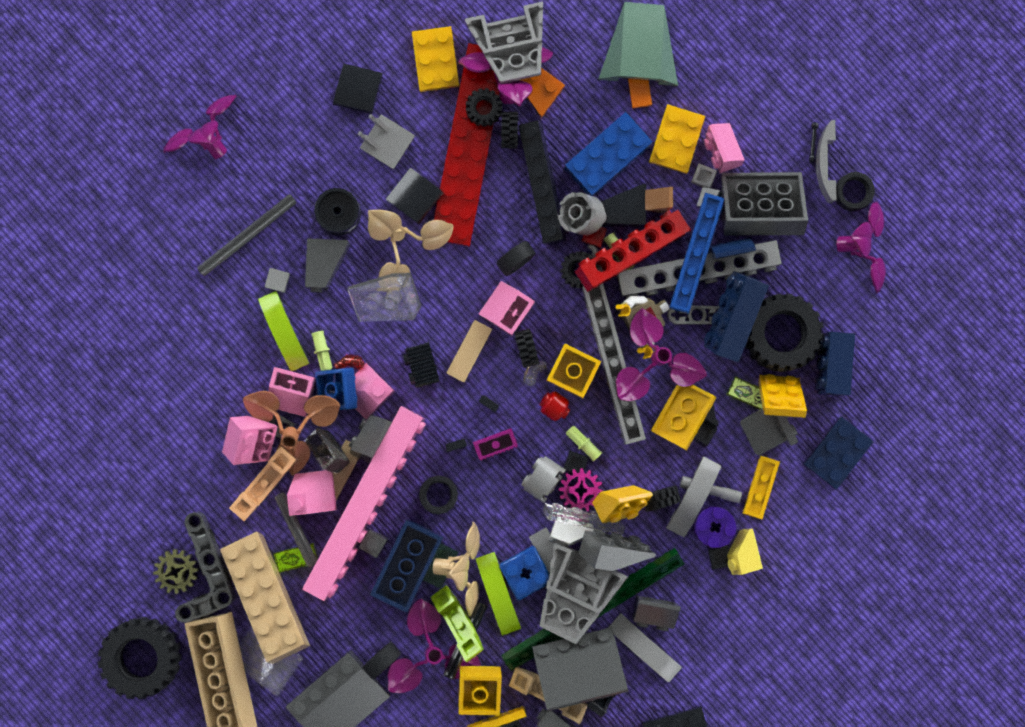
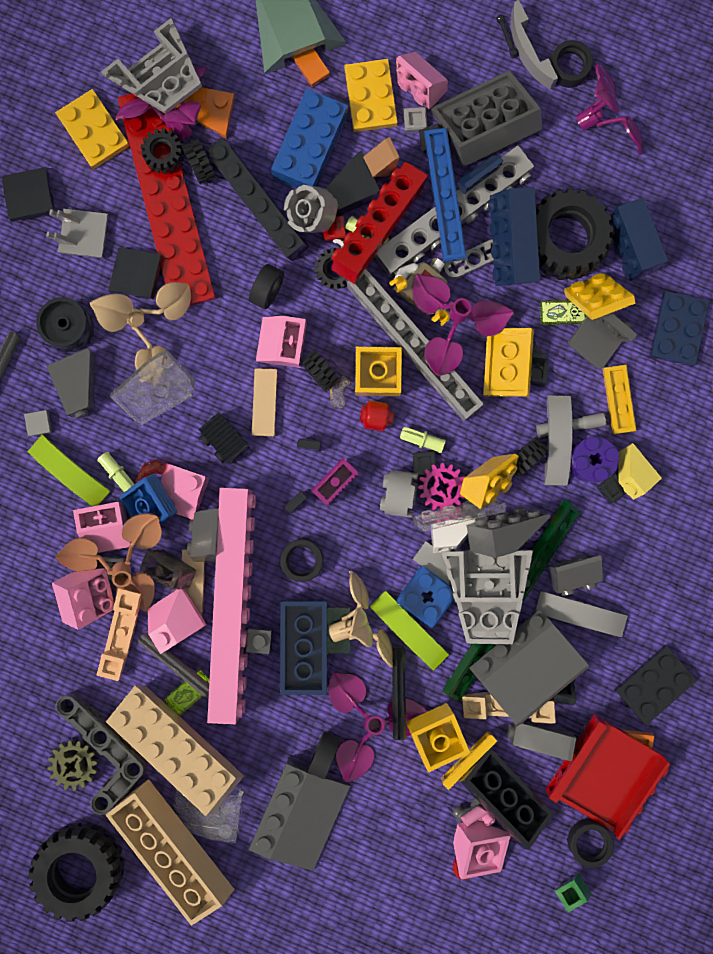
camera: 25 degrees left, 0 degrees up
lime slope [430,585,483,662] -> none

